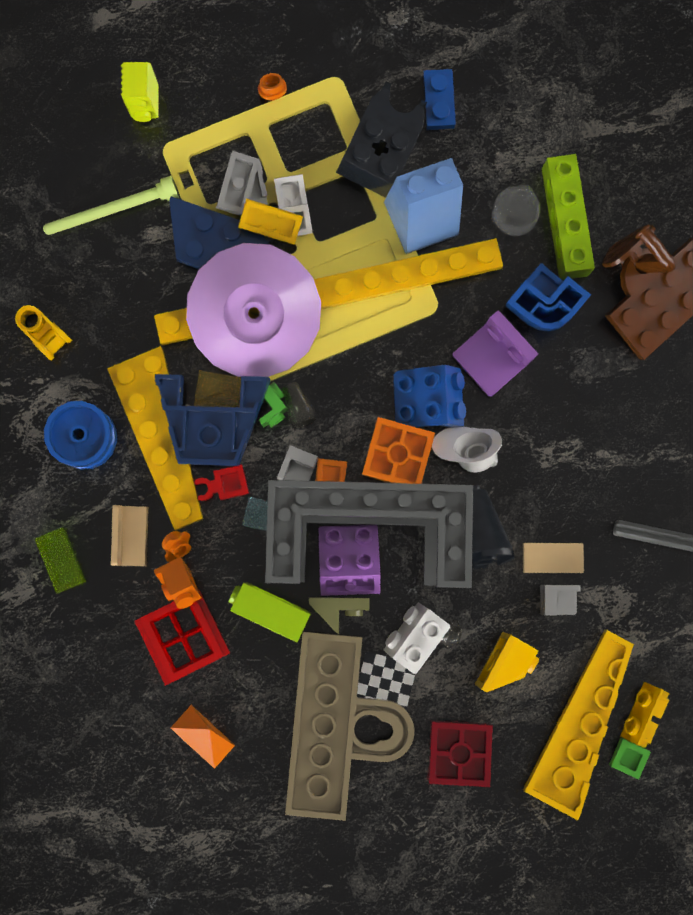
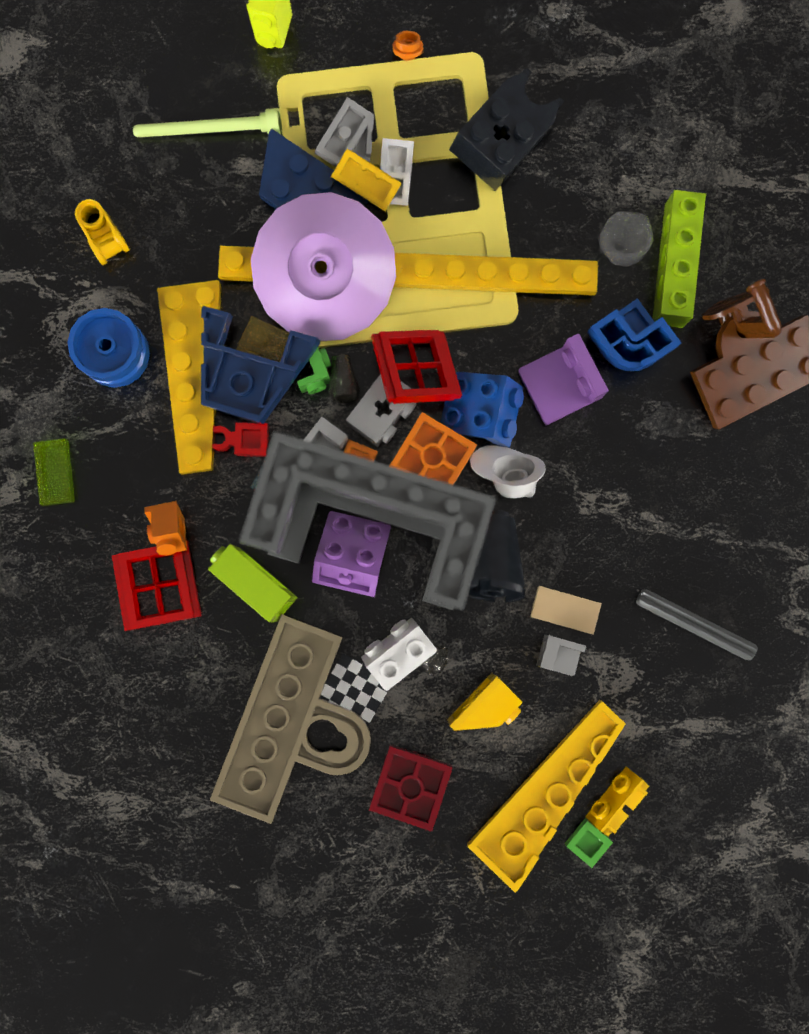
camera: 20 degrees right, 0 degrees up
tan panel [111,505,148,566] -> none
orange plate [162,531,191,562] -> none
orange slope [171,705,235,769] -> none
olive slope [309,597,369,634] -> none
medium blue slope [384,158,463,254] -> none
blue plate [423,69,456,130] -> none
none -> light grey brick [346,374,416,448]
none -> red piece [371,330,462,404]

